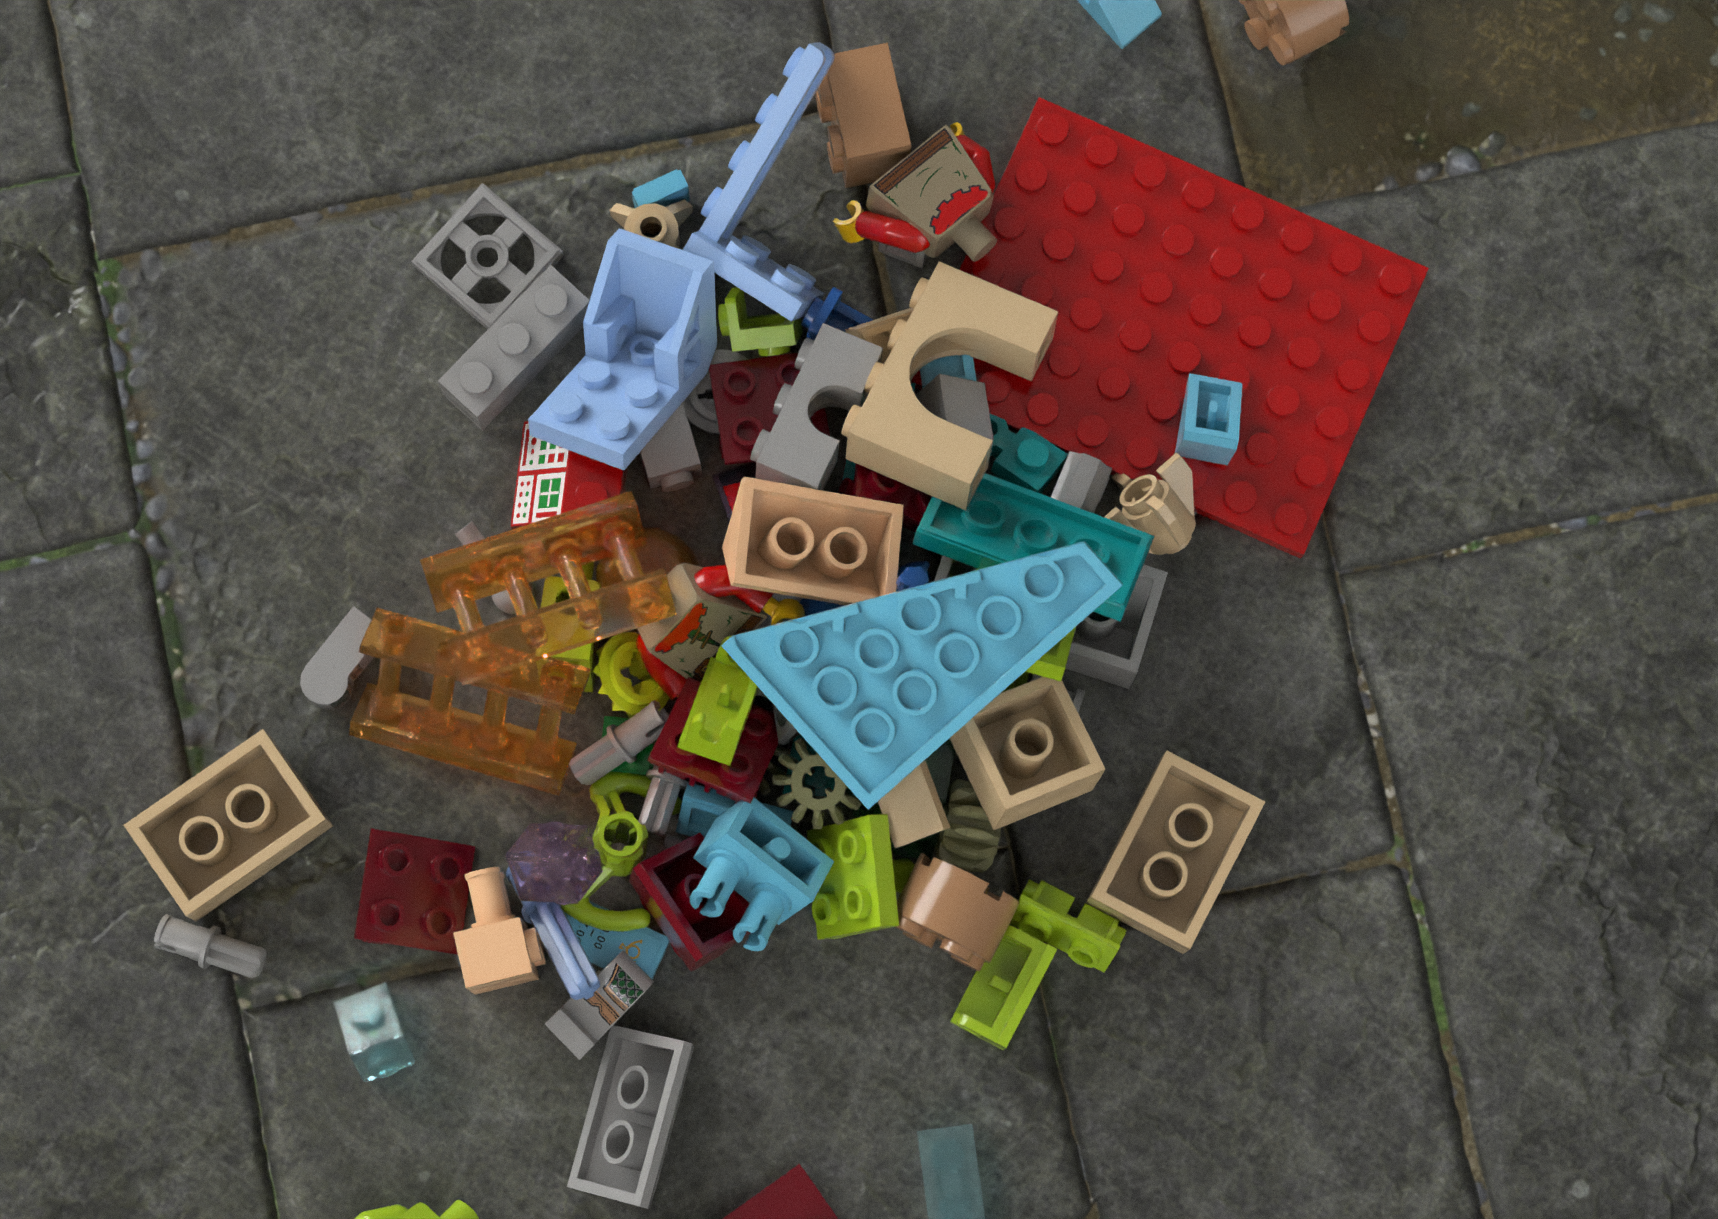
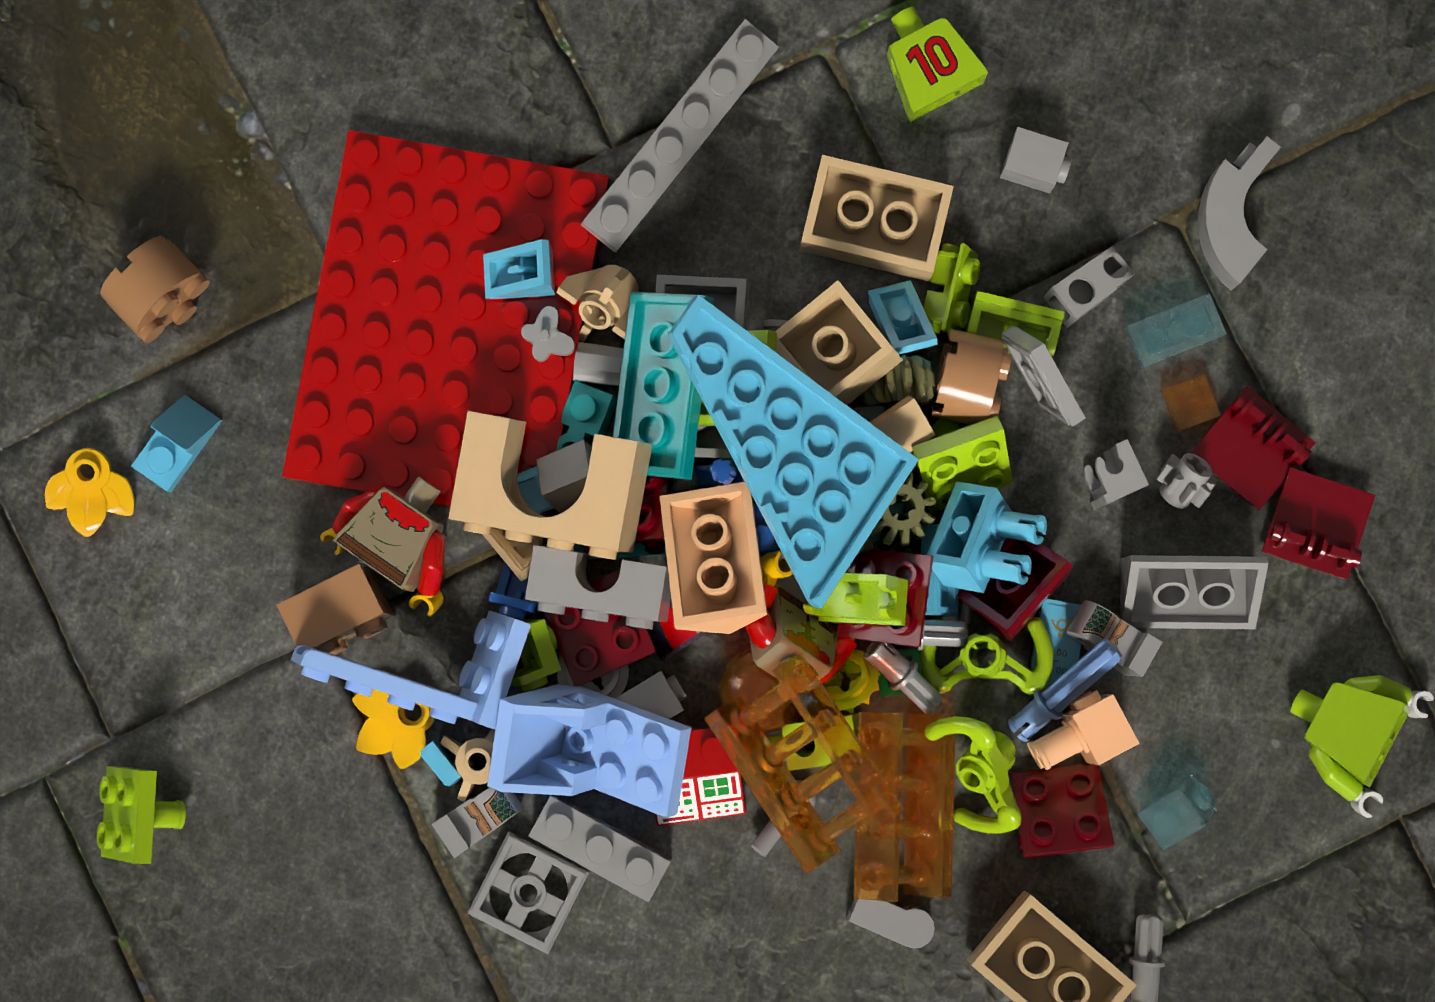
camera: 95 degrees left, 5 degrees up
brick [505,822,603,905] -> none
none -> yellow plate [352,689,435,769]
none -> light grey leg [432,787,524,859]
none -> light grey piece [521,306,575,362]
none -> light grey plate [581,19,779,253]
none -> medium azure slope [868,280,937,355]
none -> lime torso [887,6,988,122]
none -> lime piece [925,716,1021,834]
none -> light grey brick [1000,127,1072,194]
none -> light grey piece [1001,325,1086,427]
none -> light grey leg [1043,246,1135,328]
none -> light grey hinge [1083,439,1149,510]
none -> light grey gear [1156,453,1216,509]
none -> clear orange tile [1160,374,1221,432]

